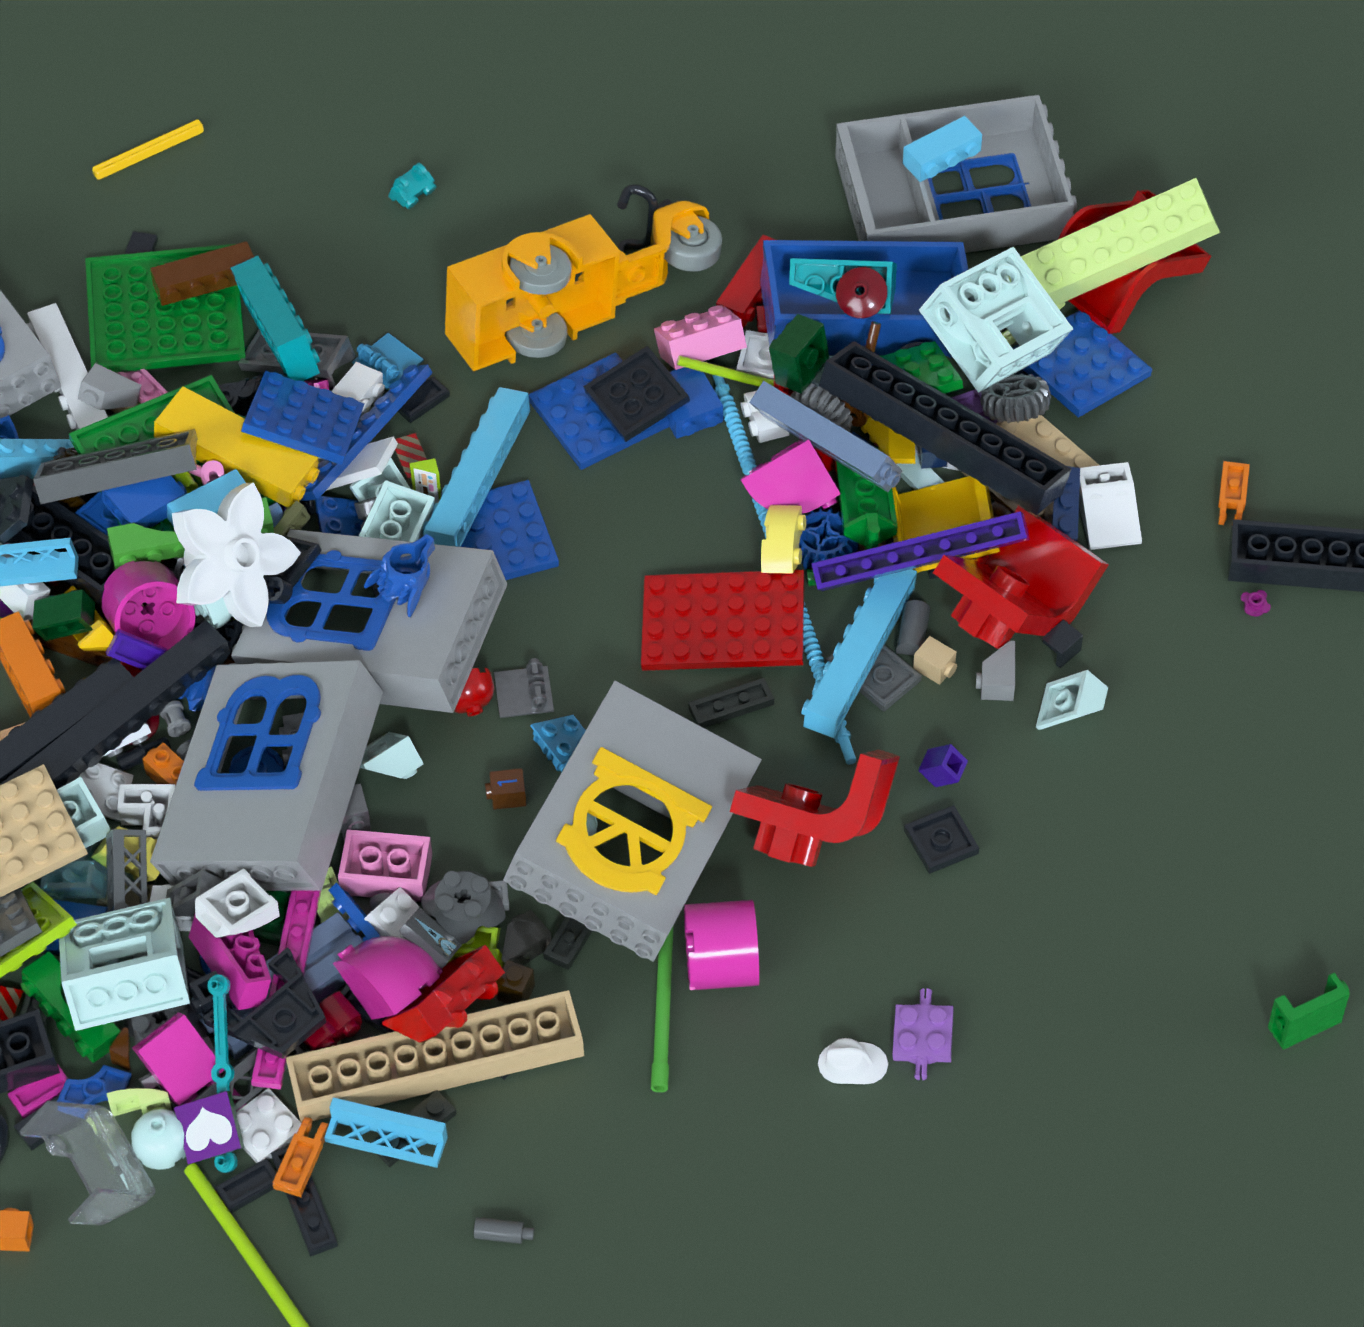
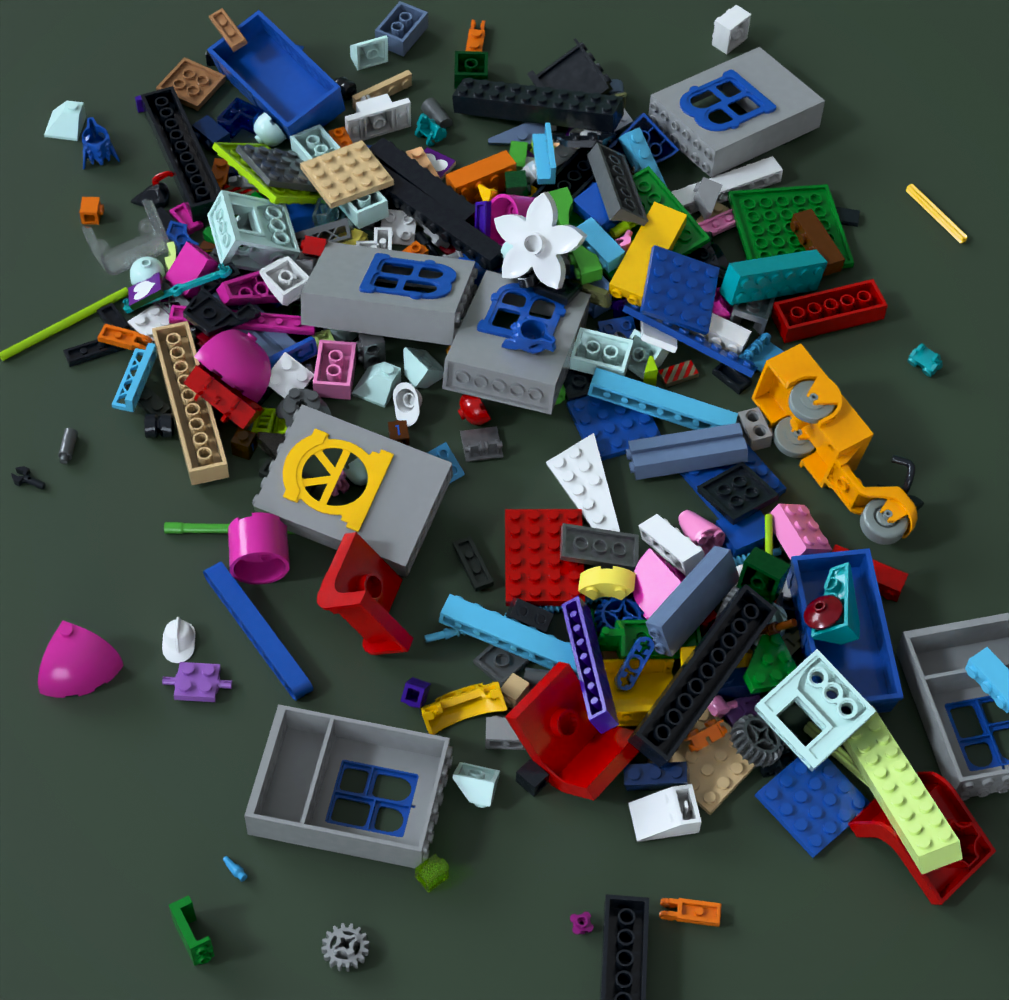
camera: 85 degrees right, 0 degrees up
dark grey tile [399,907,462,968] -> none
black plate [904,805,979,874] -> none
none -> black bar [11,466,46,490]
none -> dark pink brick [38,620,124,698]
none -> black wheel [144,413,174,438]
none -> blue beam [203,561,313,701]
none -> dark azure piece [223,856,247,881]
none -> light grey panel [244,704,453,870]
none -> red brick [300,235,329,258]
none -> light grey gear [321,923,369,972]
none -> light aqua slope [352,362,401,408]
none -> white piece [393,382,422,426]
none -> clear neon green brick [415,853,449,893]
none -> yellow windscreen [421,682,508,735]
none -> black brick [506,598,554,632]
none -> white wing [546,433,620,532]
none -> flat silver plate [560,523,639,572]
none -> blue beam [614,636,654,690]
none -> sand blue brick [626,423,748,480]
none -> white brick [638,514,705,576]
none -> bright pink cone [678,510,725,556]
none -> light grey brick [736,407,774,451]
none -> red brick [771,279,888,343]

